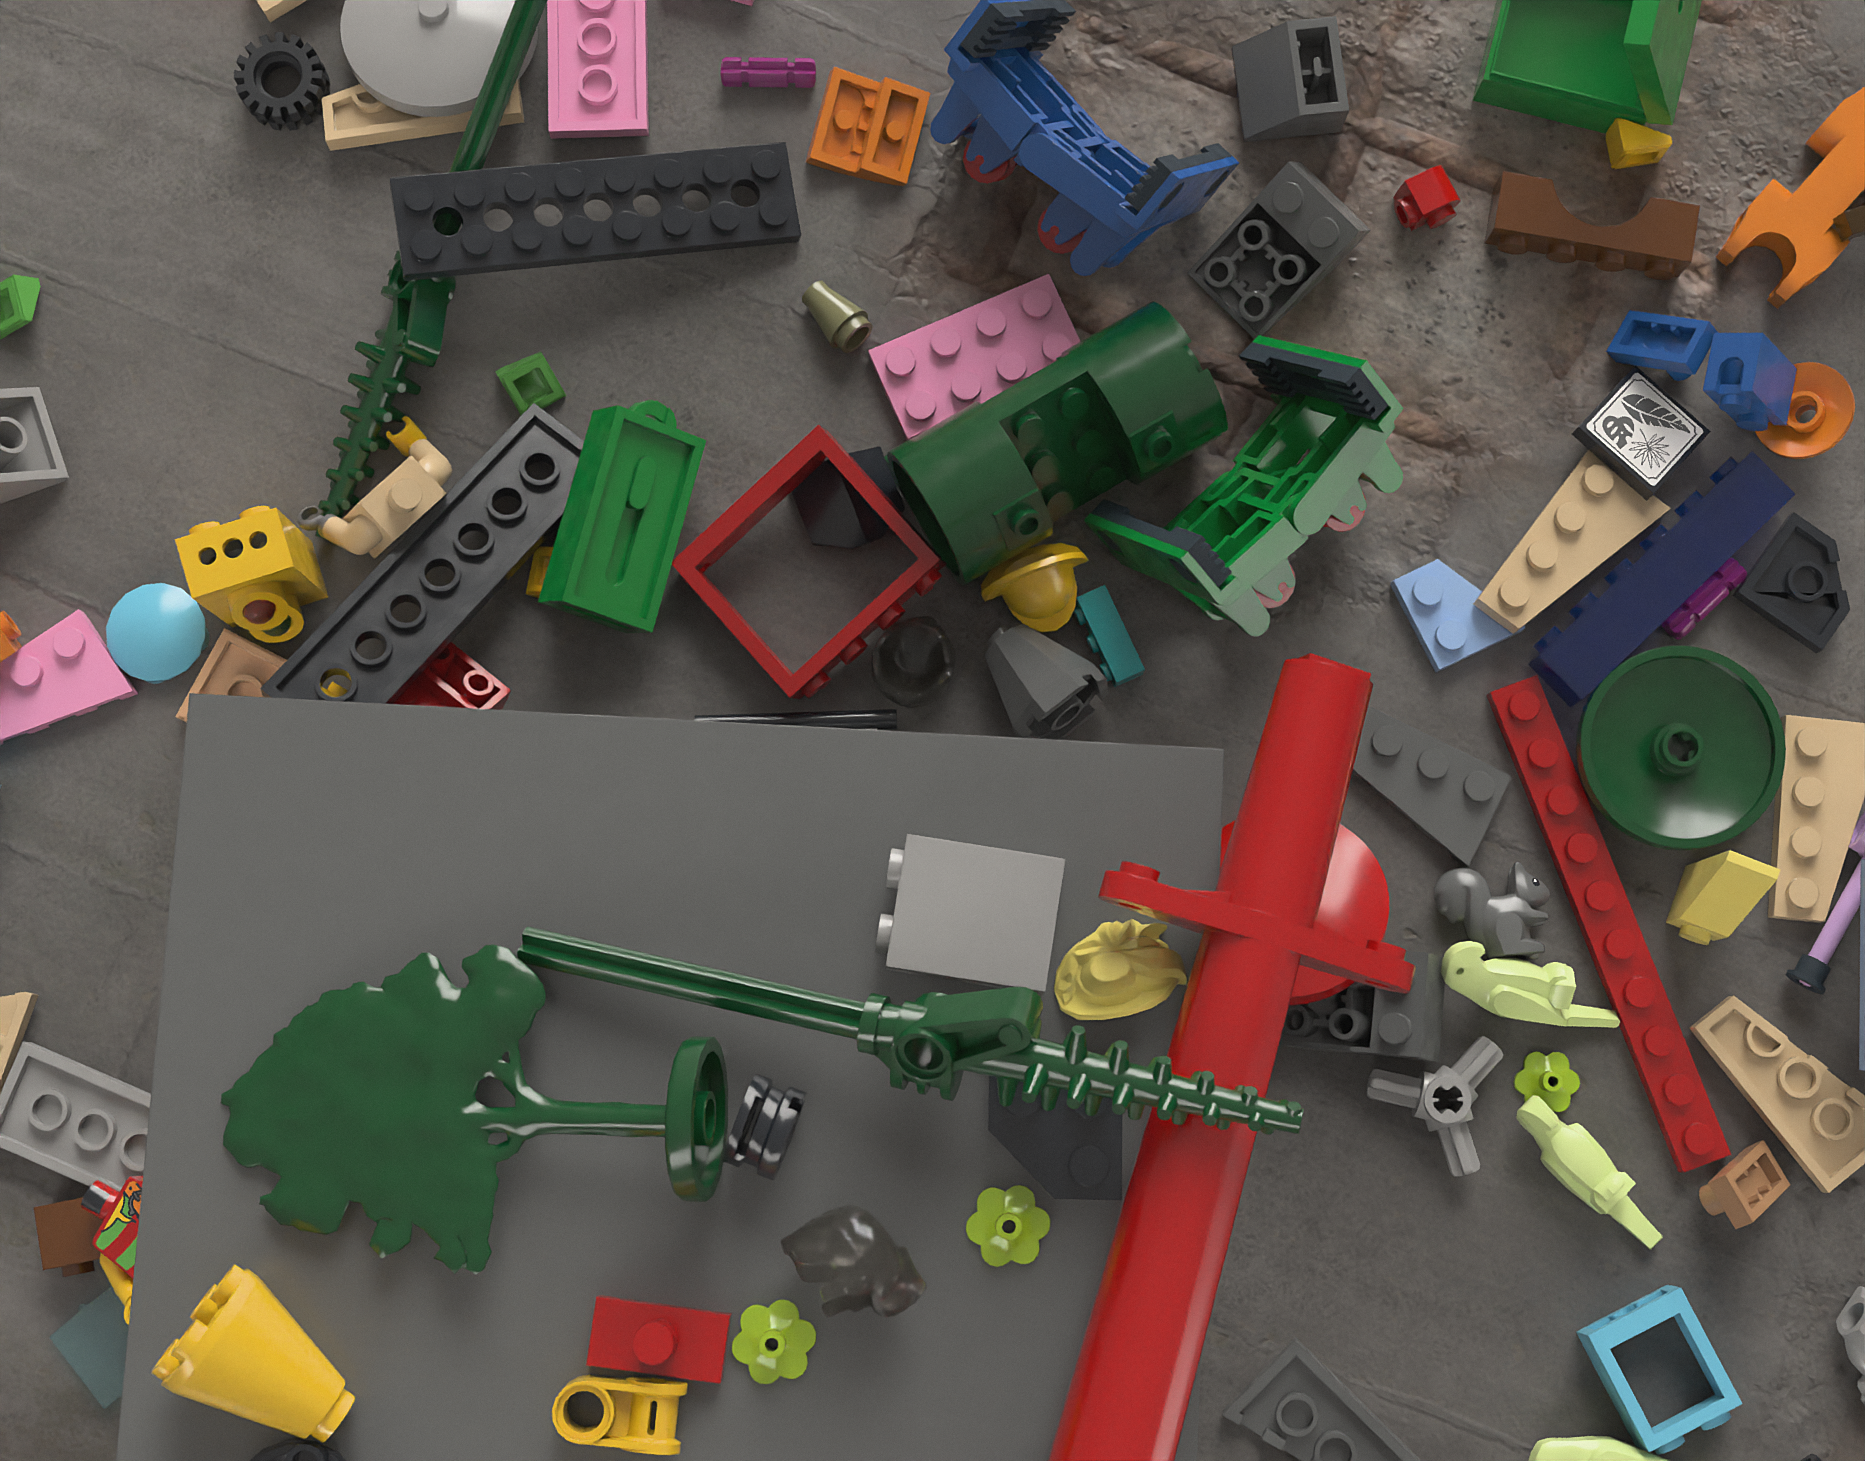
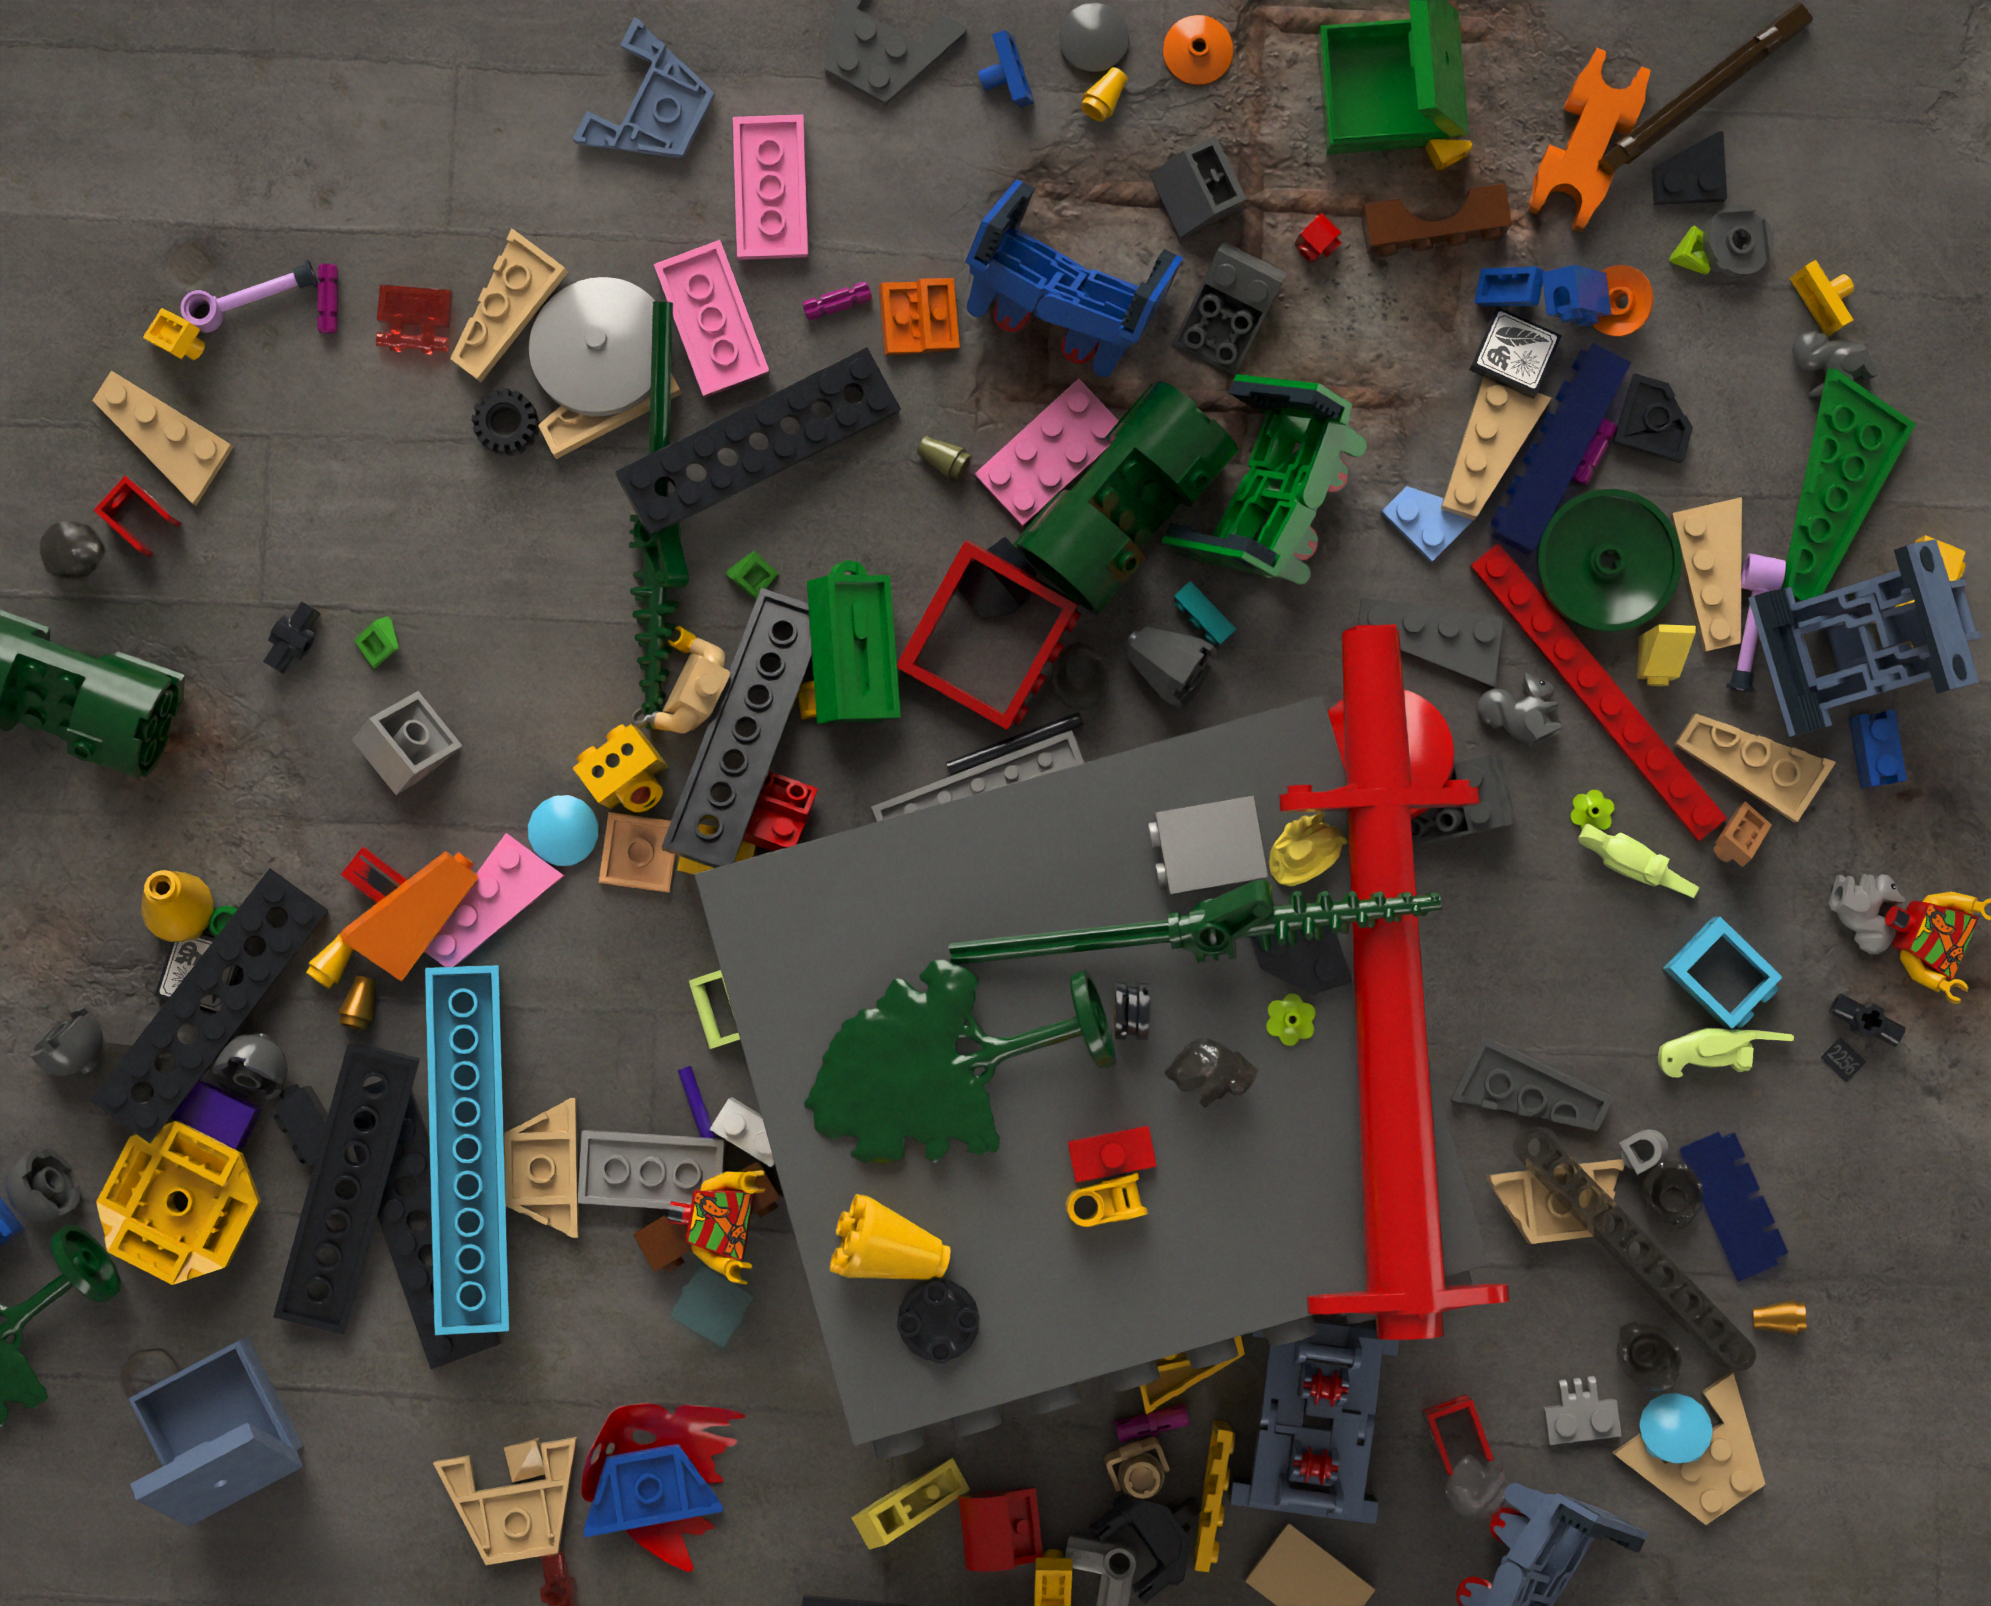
camera: 15 degrees left, 5 degrees up
lime plant [732,1299,816,1384] -> none
yellow helmet [981,543,1089,632] -> none
light grey bush [1366,1036,1503,1177] -> none
yellowish green animal [1441,941,1620,1028] -> none

